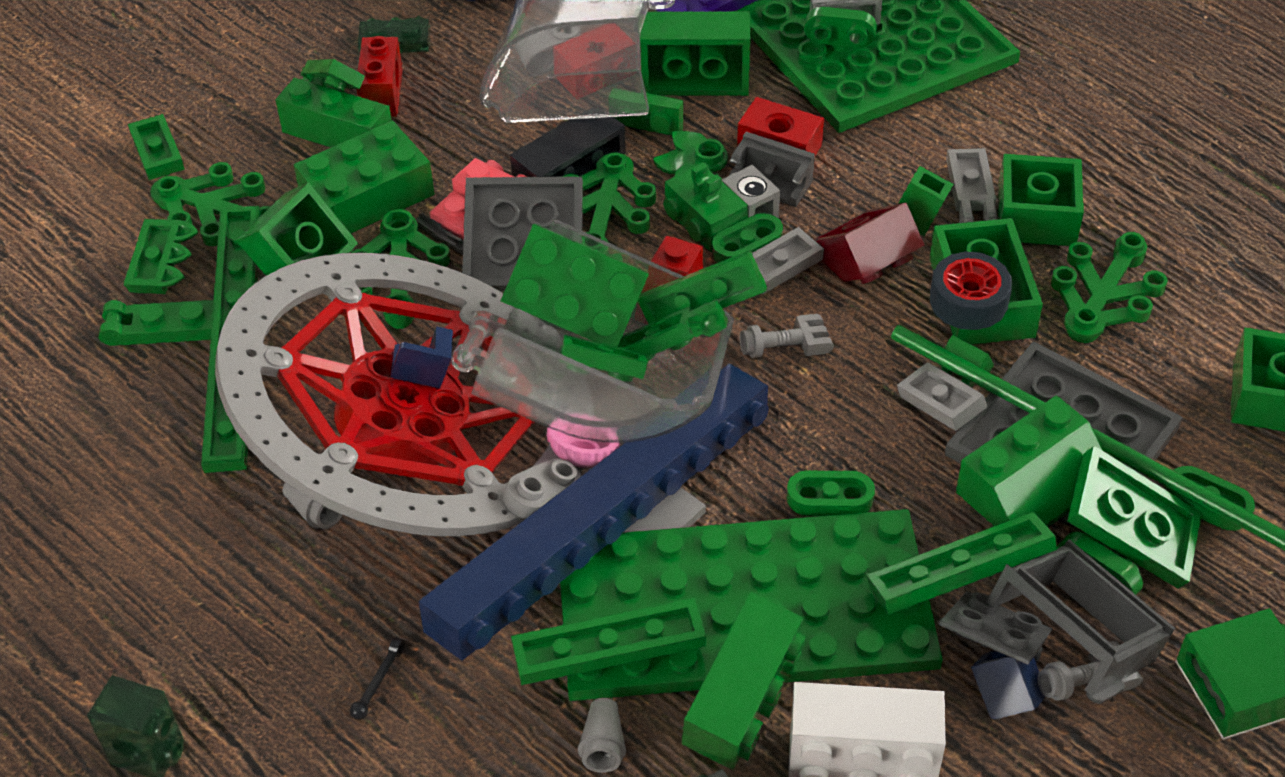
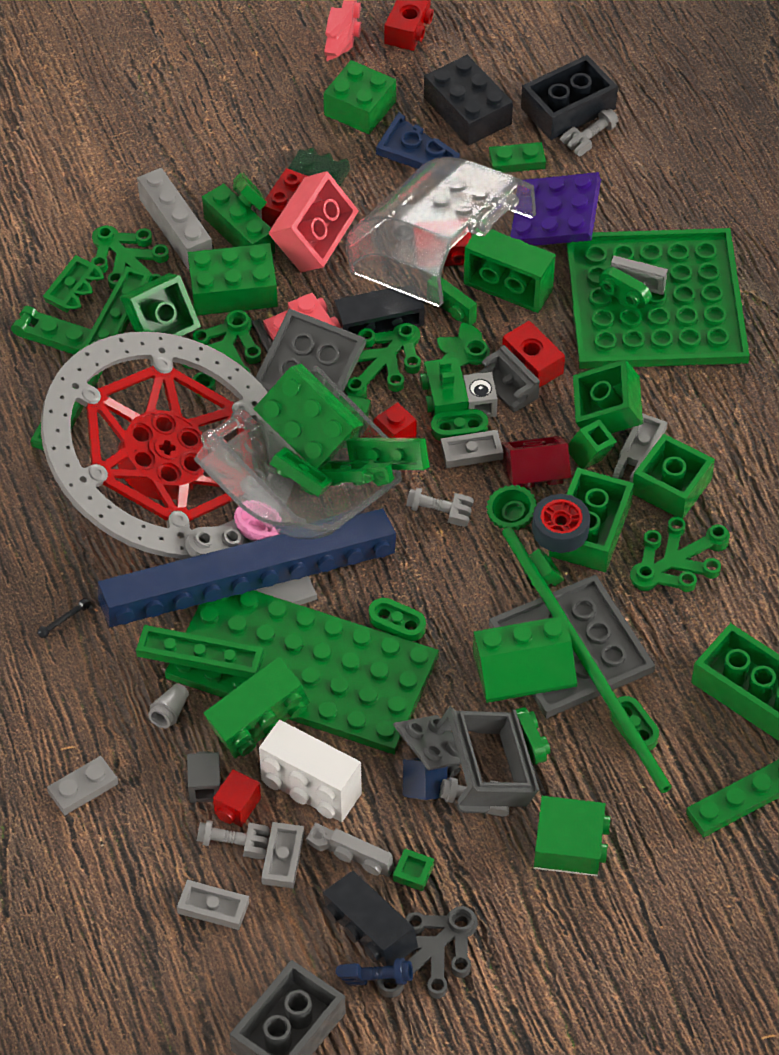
camera: 25 degrees right, 5 degrees up
green plate [128,114,185,180] -> none
dark blue panel [390,326,453,388] -> none
green plate [867,512,1057,615] -> none
light grey plate [897,362,987,431] -> none
green plate [1067,446,1202,589] -> none
none -> light grey brick [137,168,212,270]
none -> coral brick [268,171,359,273]
none -> green hat [486,485,537,530]
none -> green brick [573,359,643,434]

